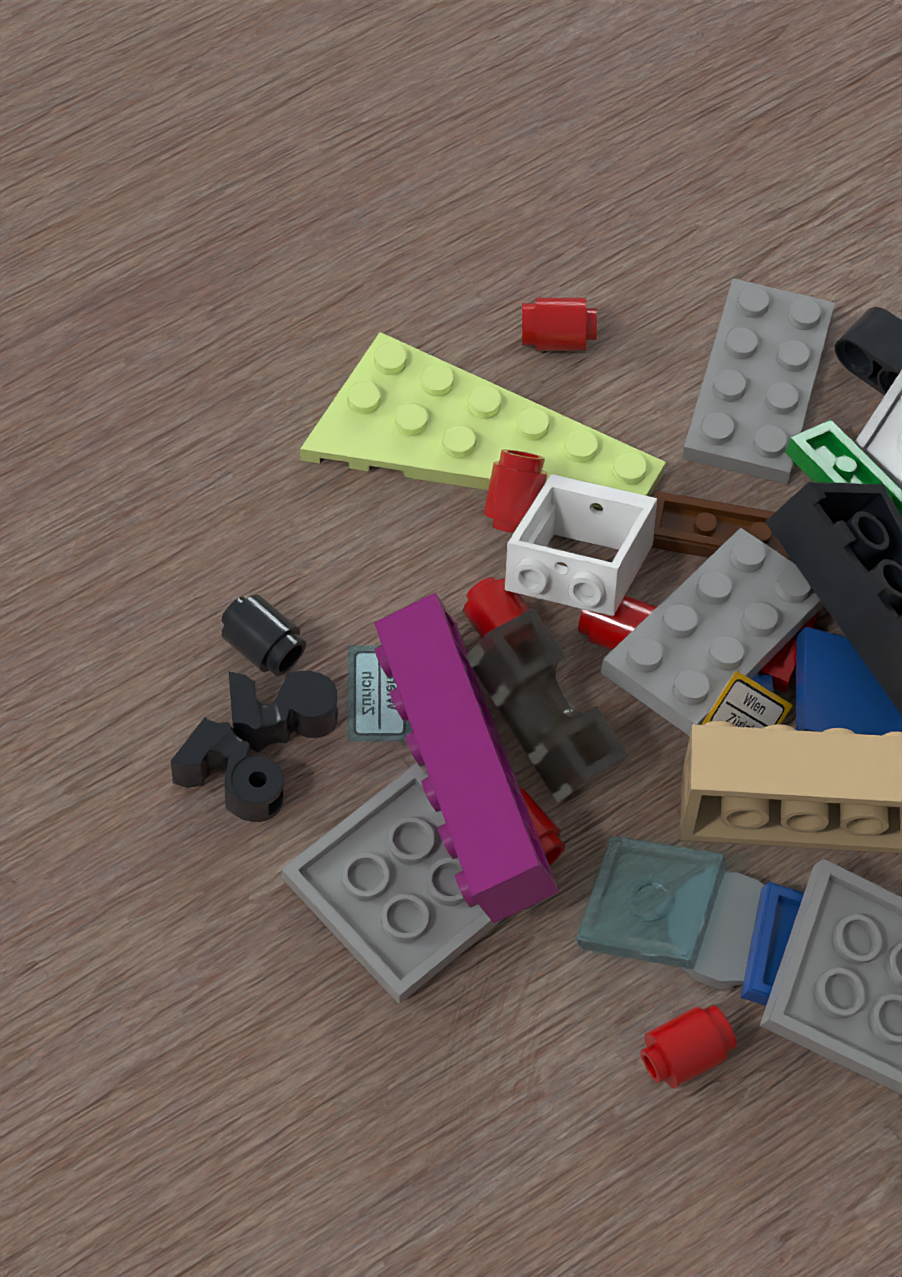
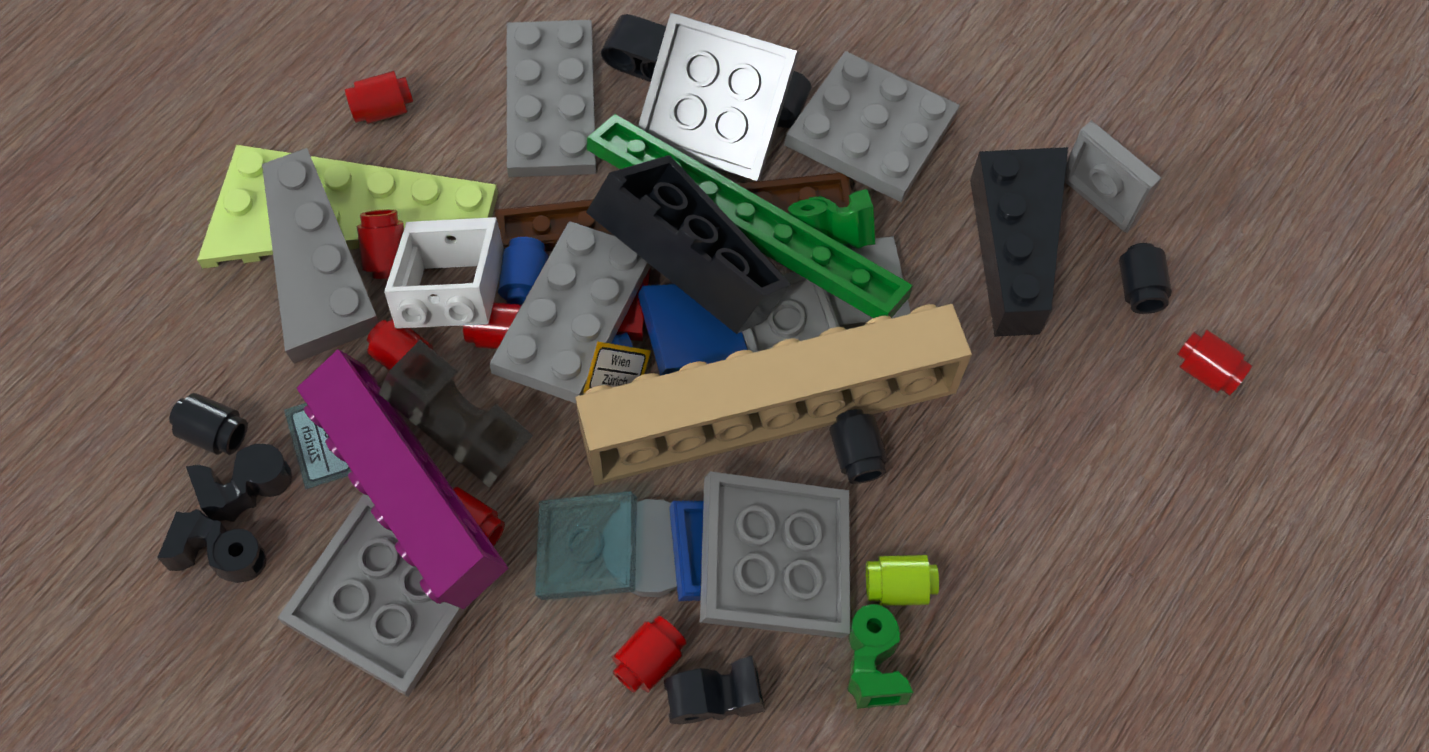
camera: 20 degrees left, 5 degrees up
none -> light grey wedge [262,148,379,363]
none -> blue brick [498,237,549,304]
none -> black leg [664,655,765,724]

